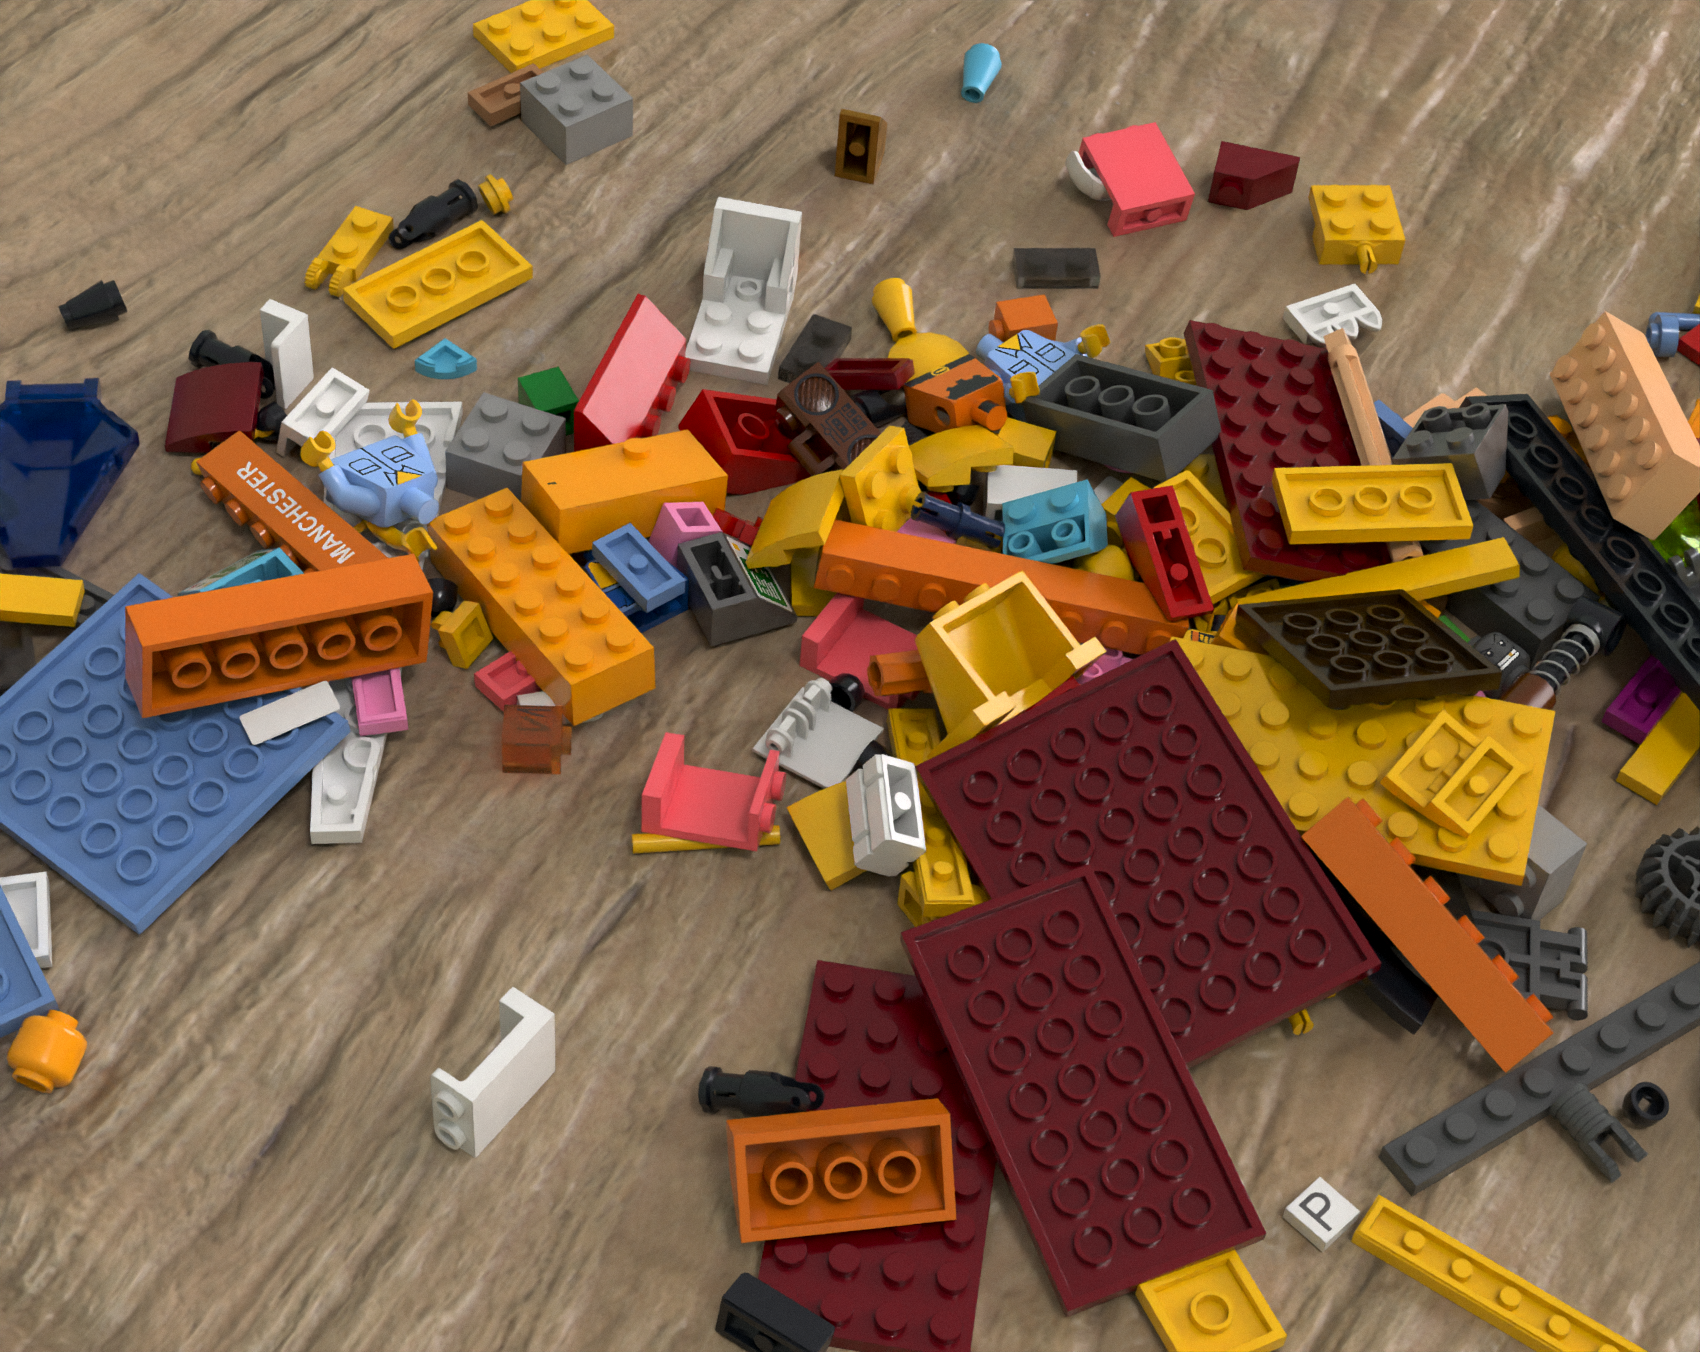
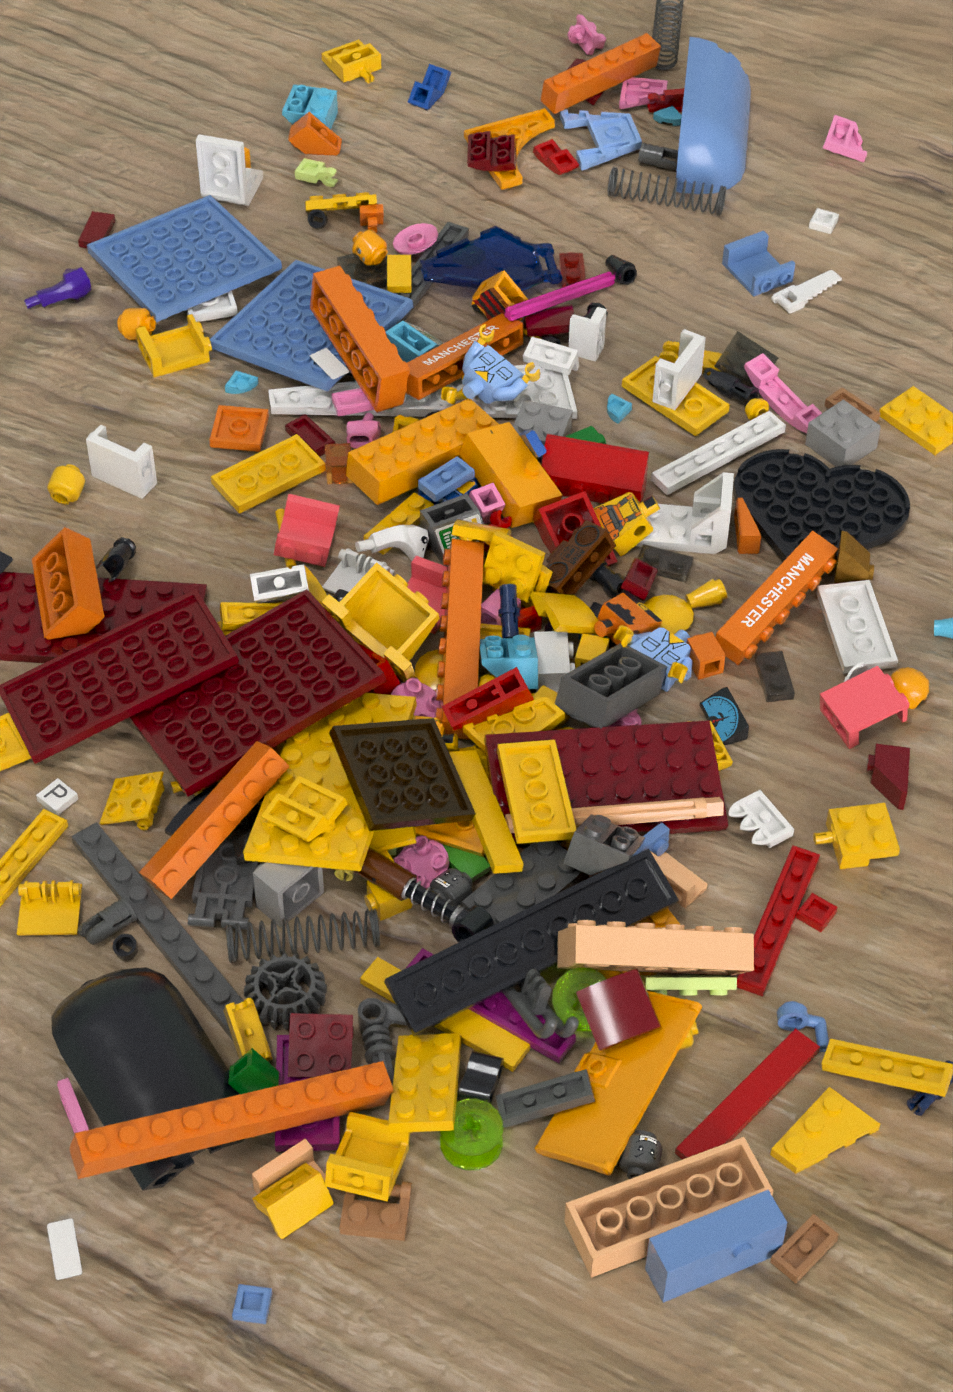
camera: 90 degrees right, 0 degrees up
none -> yellow hinge [17,880,82,935]
none -> yellow head [47,464,85,504]
none -> yellow hinge [99,771,165,830]
none -> yellow panel [136,314,212,378]
none -> orange plate [209,405,269,452]
none -> yellow plate [211,434,326,514]
none -> medium azure tile [225,371,259,394]
none -> dark grey piece [226,908,380,963]
none -> dark red tile [285,414,336,457]
none -> bright pink piece [346,413,381,448]
none -> white animal [355,525,429,561]
none -> yellow plate [364,492,434,555]
none -> torso [472,270,528,321]
none -> dark pink axle [504,271,616,321]
none -> blue tile [519,430,547,457]
none -> clear red plate [559,252,586,288]
none -> torso [594,492,660,556]
none -> white plate [651,411,786,495]
none -> white panel [652,329,706,410]
none -> slope [700,687,749,746]
none -> clear smoke plate [714,331,778,387]
none -> orange brick [715,531,838,665]
none -> medium blue panel [722,231,795,297]
none -> black plate [733,449,910,561]
none -> red tile [737,845,820,997]
none -> bright pink slope [744,353,822,433]
none -> white piece [771,270,842,314]
none -> red tile [796,893,838,932]
none -> white tile [809,208,839,234]
none -> white plate [816,580,898,674]
none -> light orange hair [890,667,929,709]

